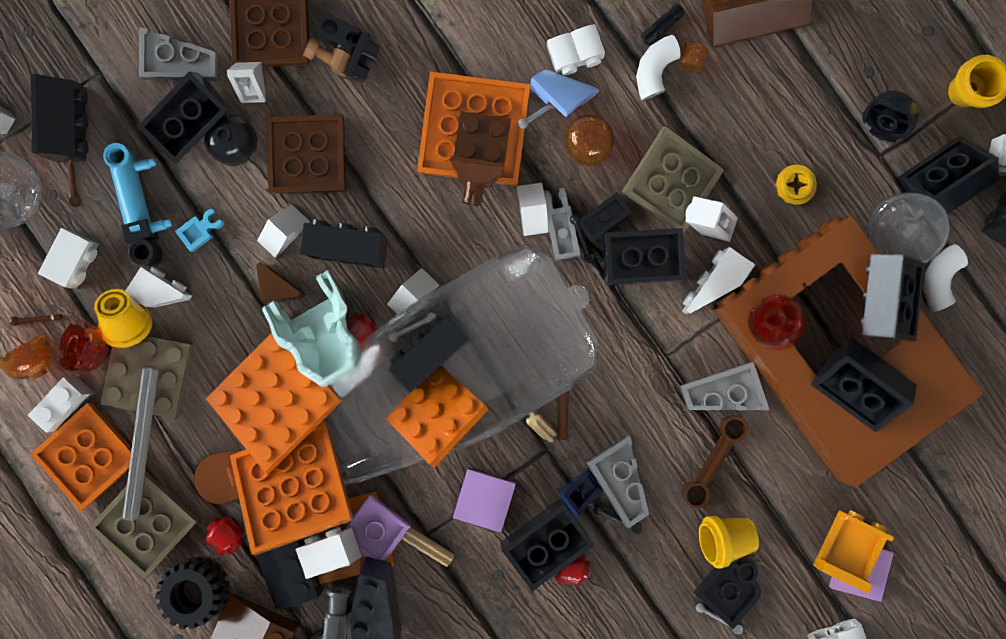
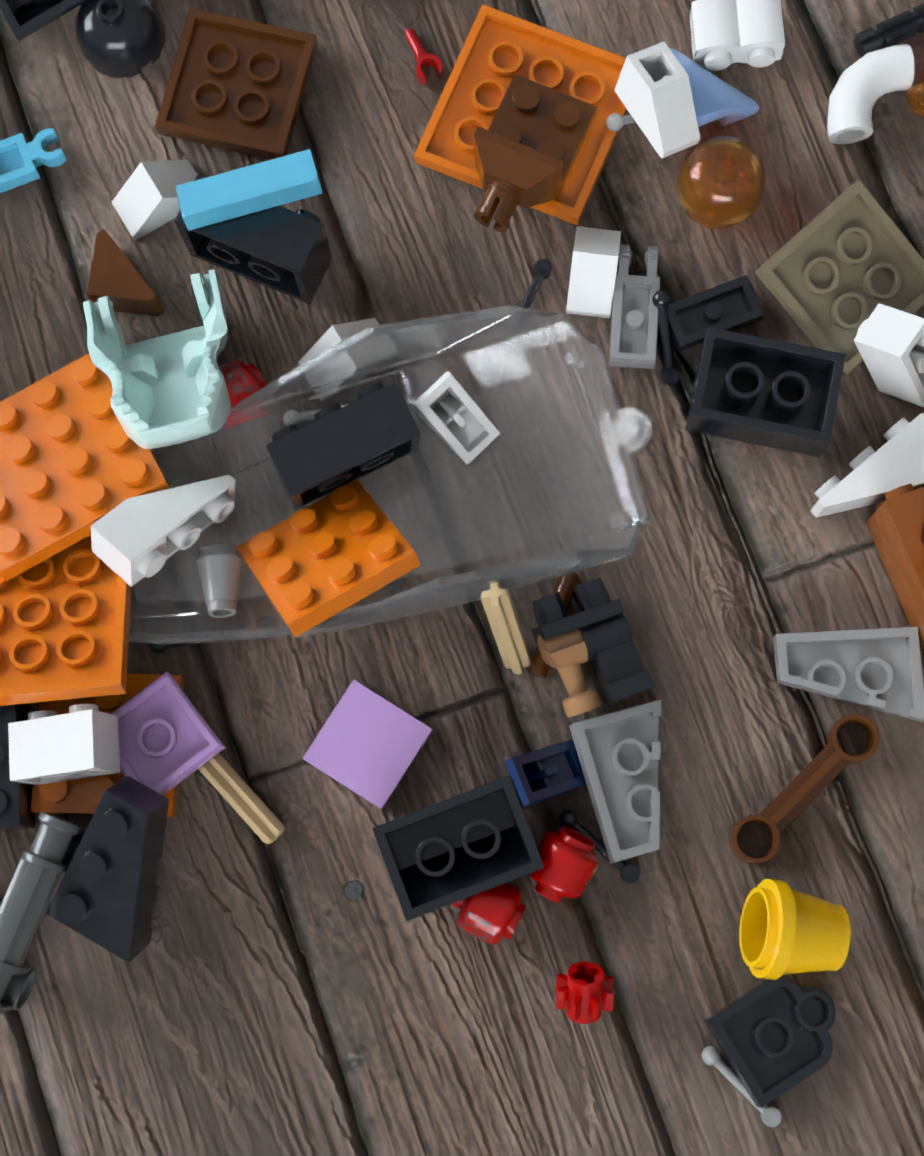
camera: 25 degrees right, 10 degrees down
none -> white slope [91,475,236,587]
none -> medium azure slope [176,149,323,231]
none -> light grey cone [196,544,243,618]
none -> red hand [405,29,442,85]
none -> white slope [413,371,501,465]
none -> black hinge [503,259,552,343]
none -> red head [530,826,599,902]
none -> black hips [531,578,655,718]
none -> red gear [556,961,615,1024]
none -> white slope [614,42,700,159]

